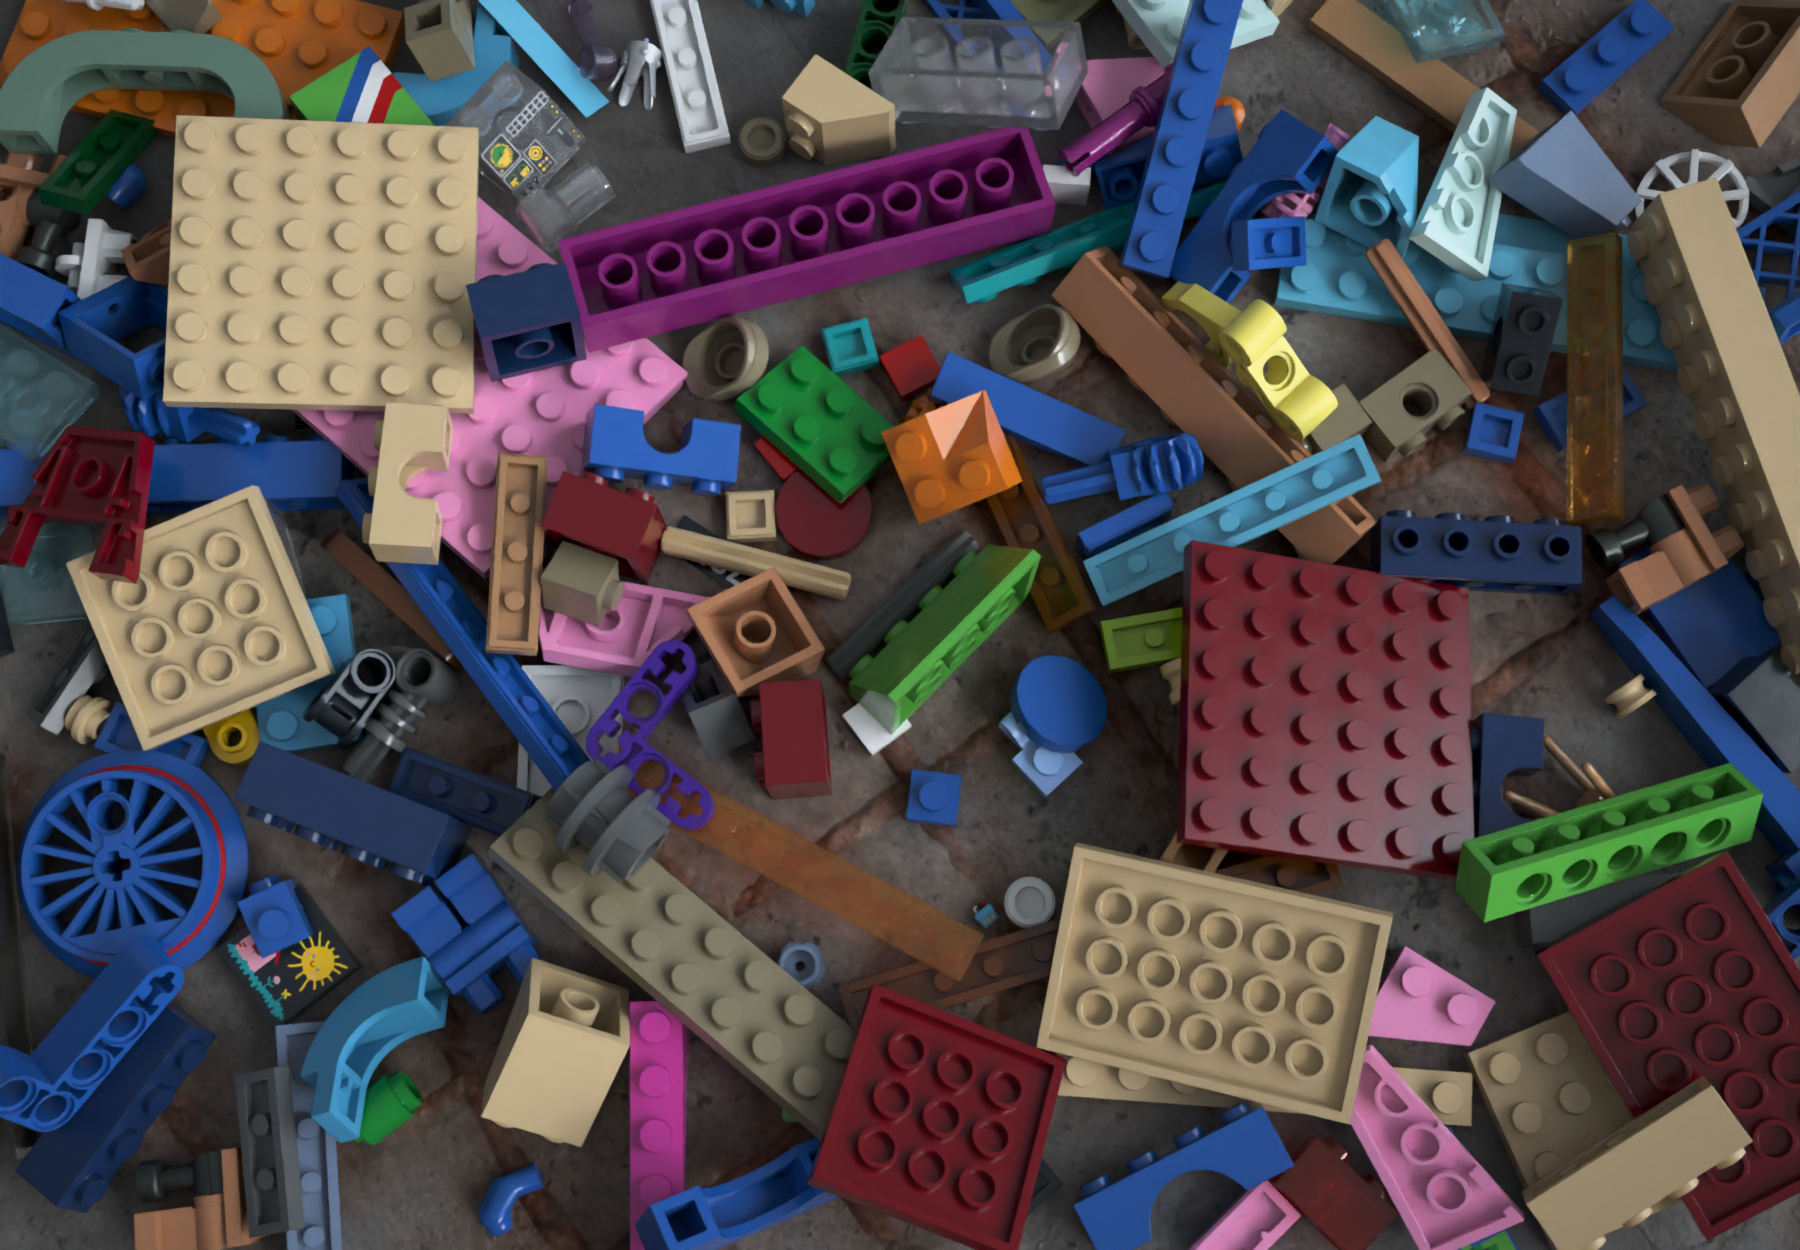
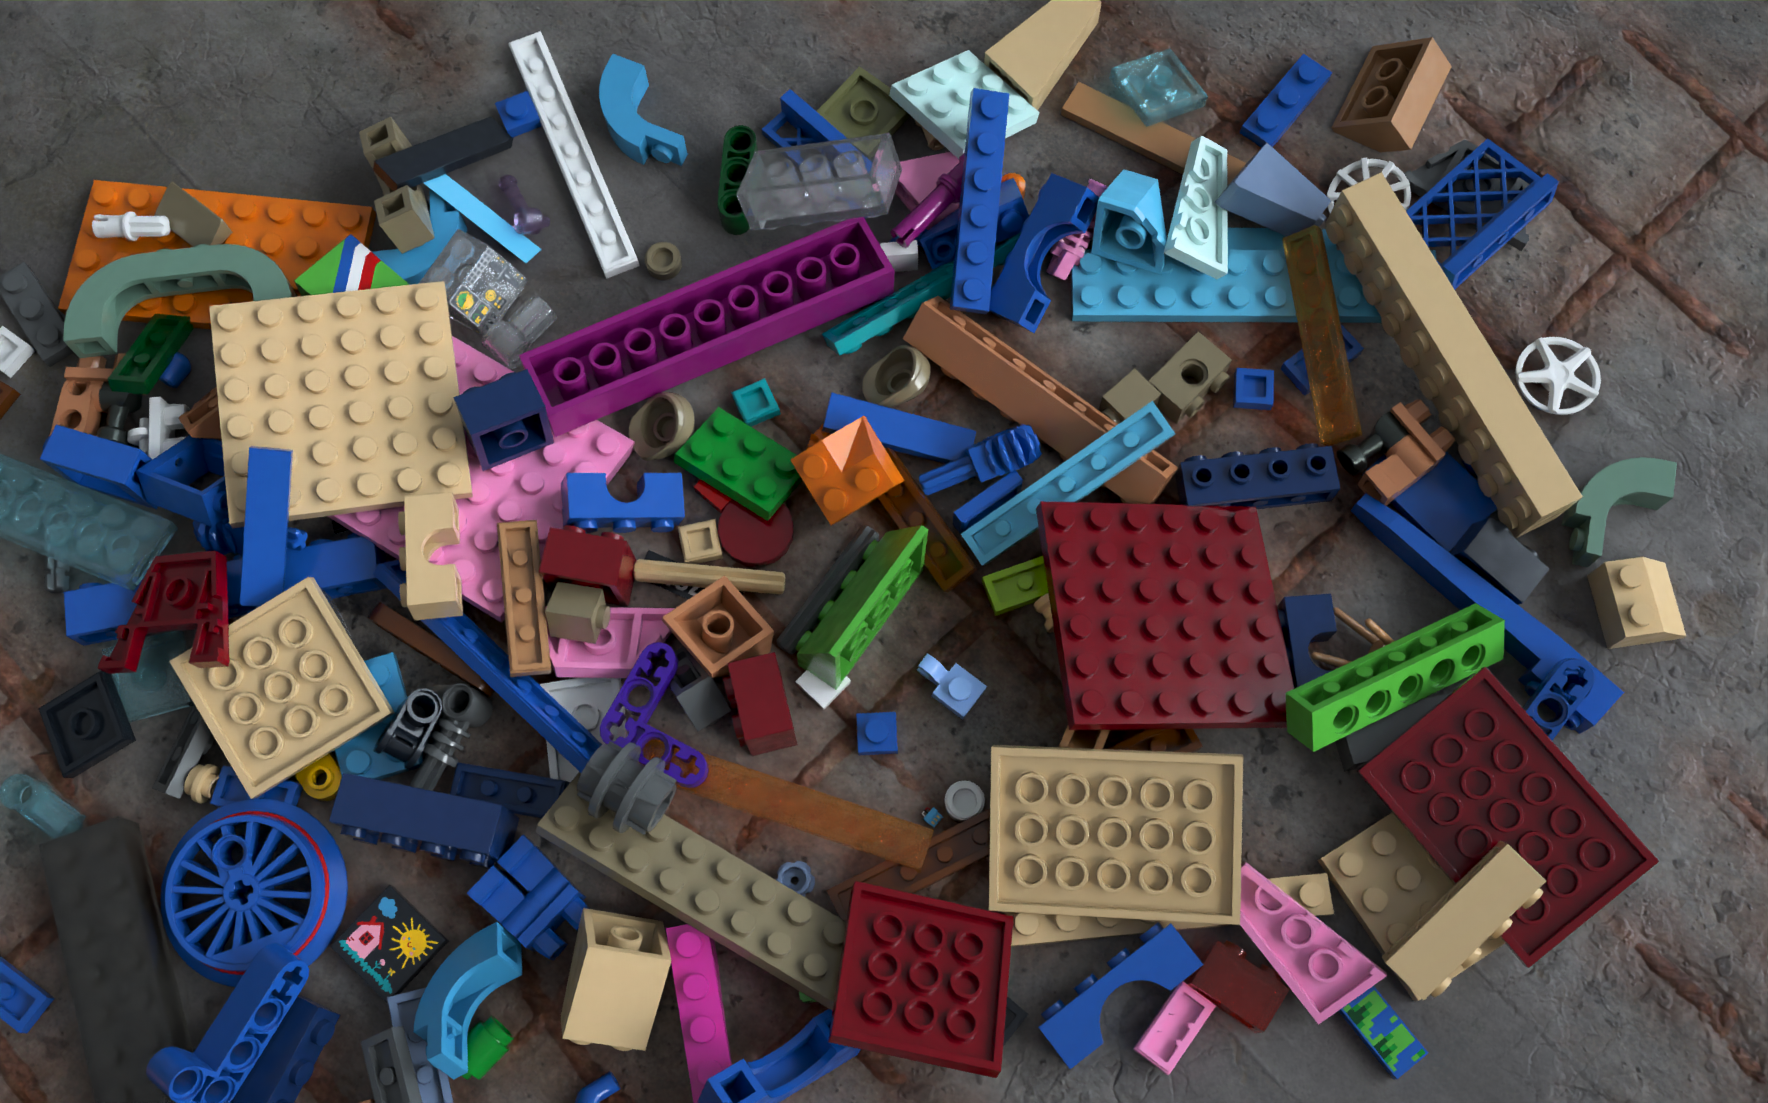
camera: 10 degrees left, 5 degrees down
blue bracket [237,874,314,959] -> none
flat silver piece [607,38,662,111] -> none
tan slope [782,54,896,165] -> none
red tile [879,335,940,402] -> none
blue tile [1009,655,1108,753] -> none
light yellow piece [1161,281,1338,441] -> none
blue plate [1230,216,1307,271] -> none
nougat axle [1365,238,1490,409] -> none
bright pink wing [1368,946,1496,1046] -> none
black brick [1480,283,1563,397] -> none
tan bush [1603,673,1657,720] -> none
none -> blue tile [240,446,293,607]

